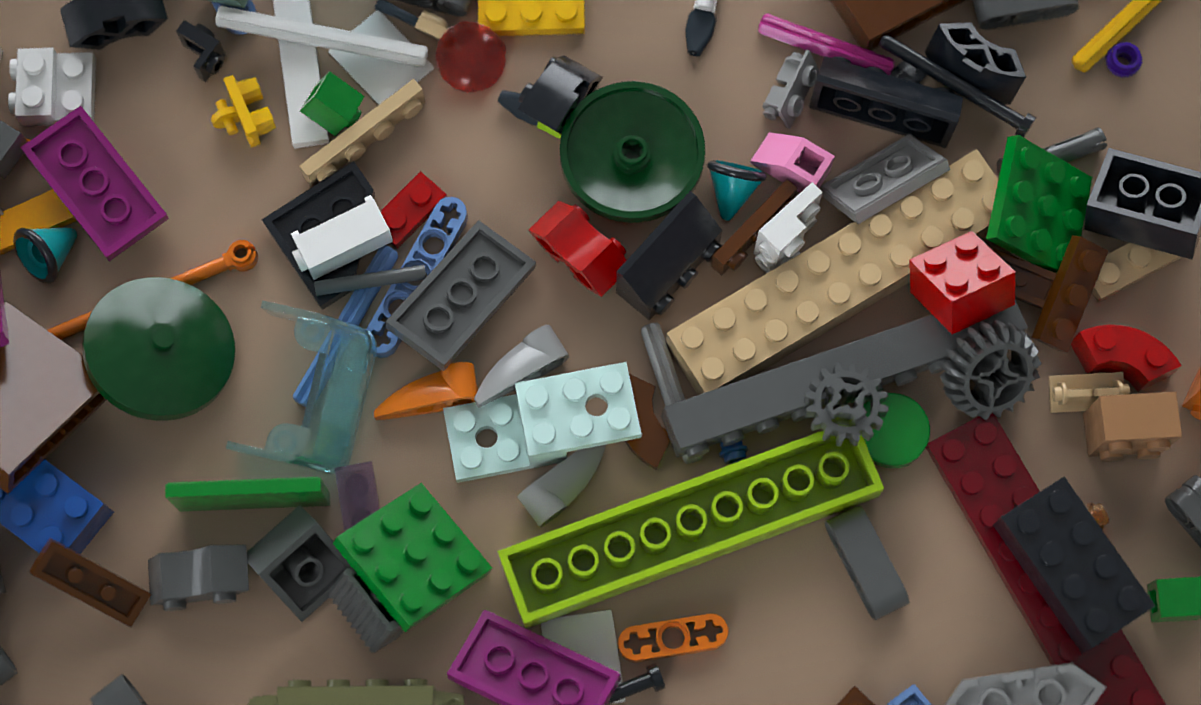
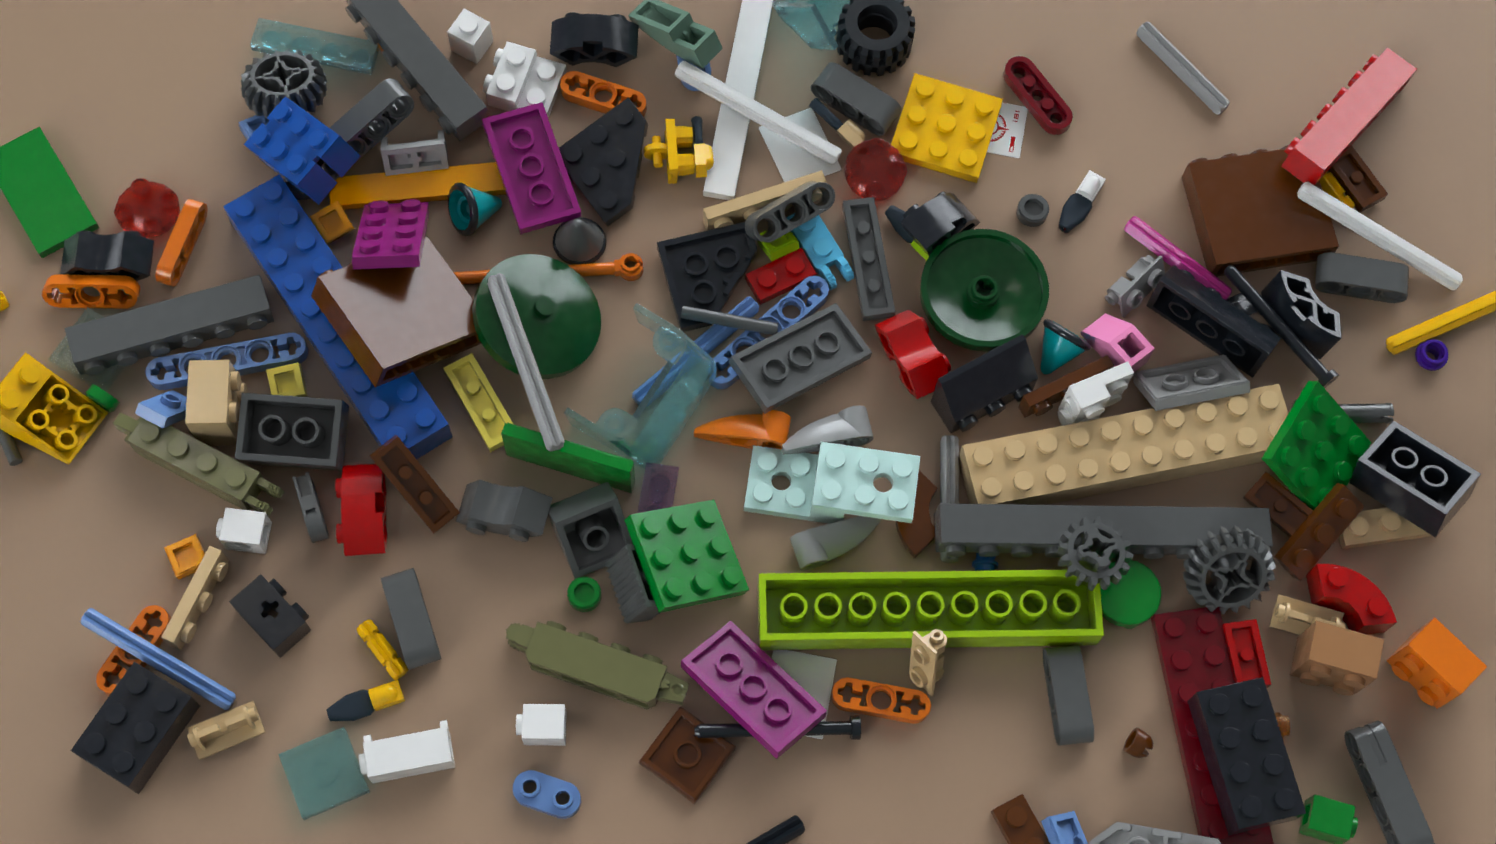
camera: 15 degrees right, 5 degrees down
black bracket [176,20,226,82] -> none
white brick [291,195,393,280] -> none
green brick [300,71,365,136] -> none
red brick [909,231,1015,335] -> none
none -> red brick [335,463,388,556]
none -> light yellow plate [443,353,513,453]
none -> light grey axle [487,273,564,451]
none -> dark grey hat [552,217,606,265]
none -> black plate [559,97,648,227]
none -> orange beam [560,71,647,117]
none -> green tile [567,576,601,612]
none -> yellow piece [691,116,714,178]
none -> dark grey beam [745,181,835,242]
none -> lime tile [757,230,800,261]
none -> medium azure hinge [786,213,855,290]
none -> dark grey plate [842,197,896,321]
none -> tan hinge [909,629,947,696]
none -> dark grey tile [1016,194,1049,227]
none -> reddish brown hinge [1123,727,1153,758]
none -> red plate [1222,619,1272,688]

